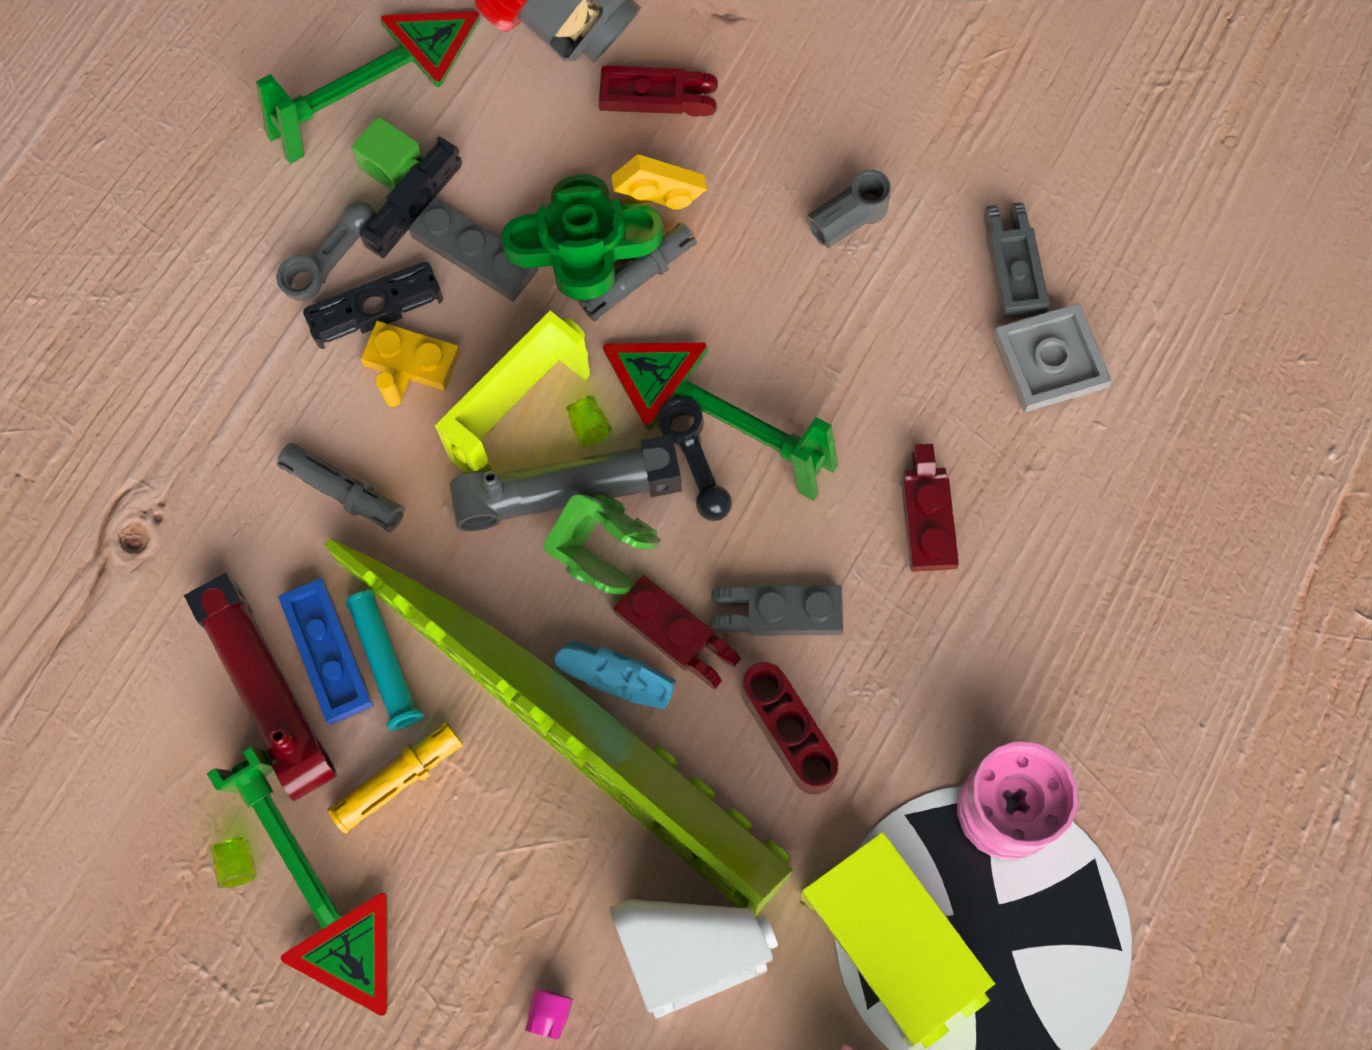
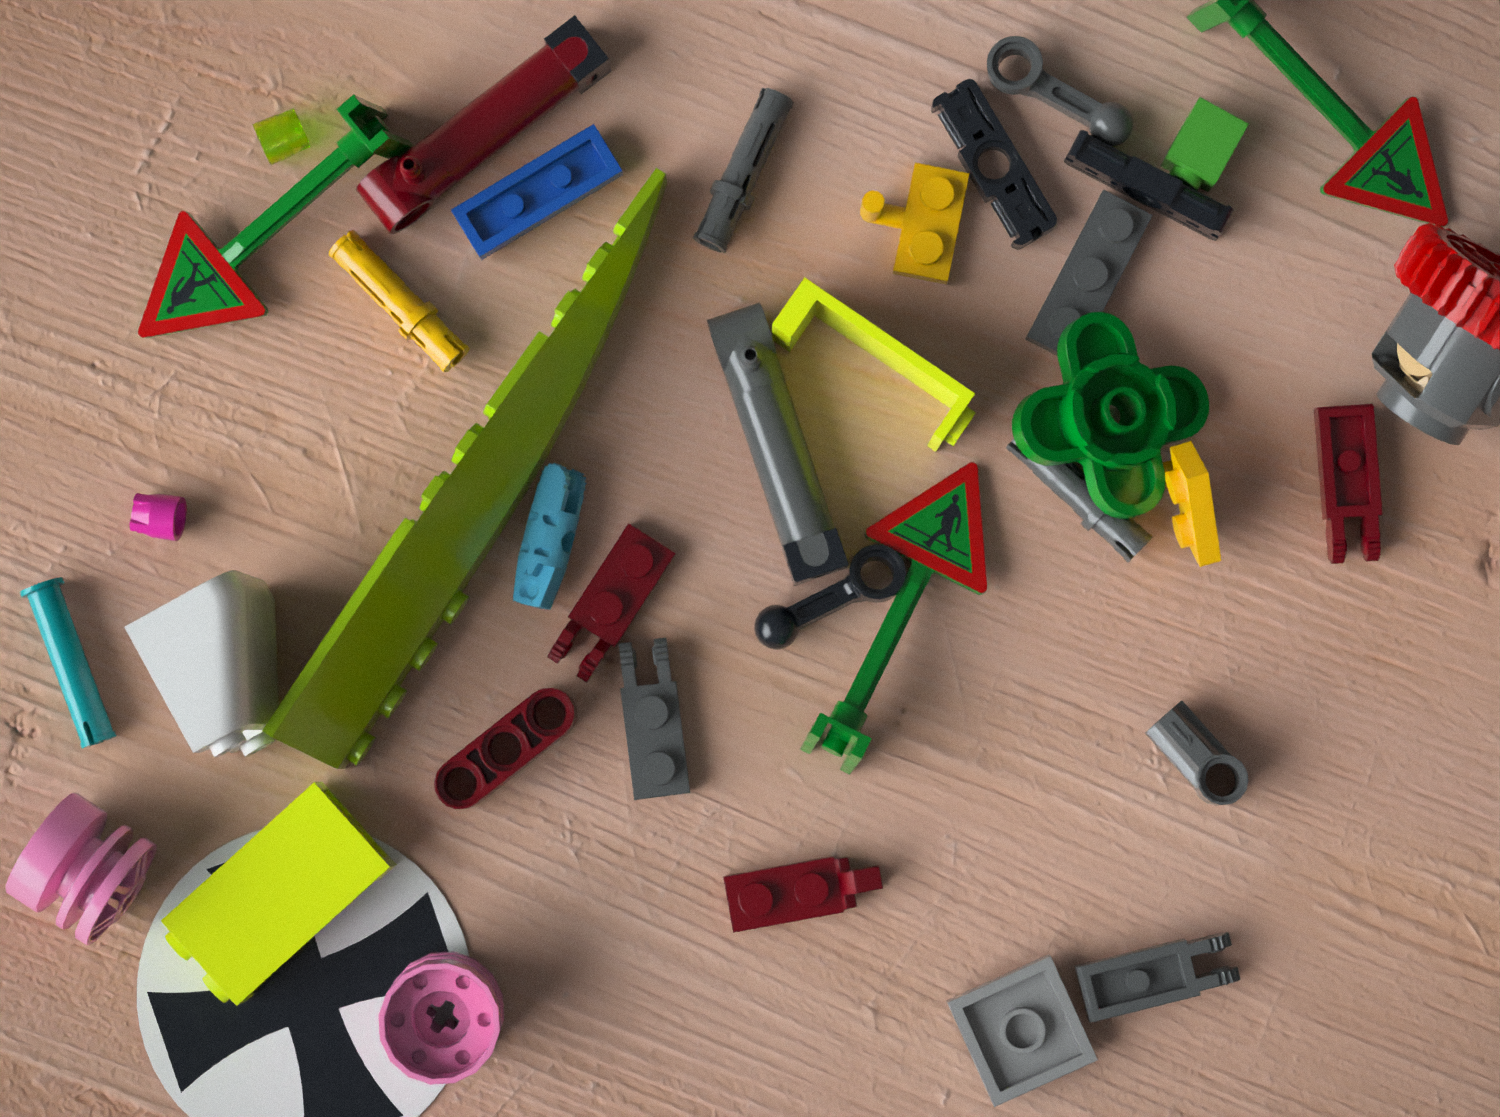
camera: 80 degrees right, 15 degrees up
teal pin [345,590,424,731] -> none
bright green piece [544,495,661,594] -> none
clear neon green hose [566,395,612,446] -> none

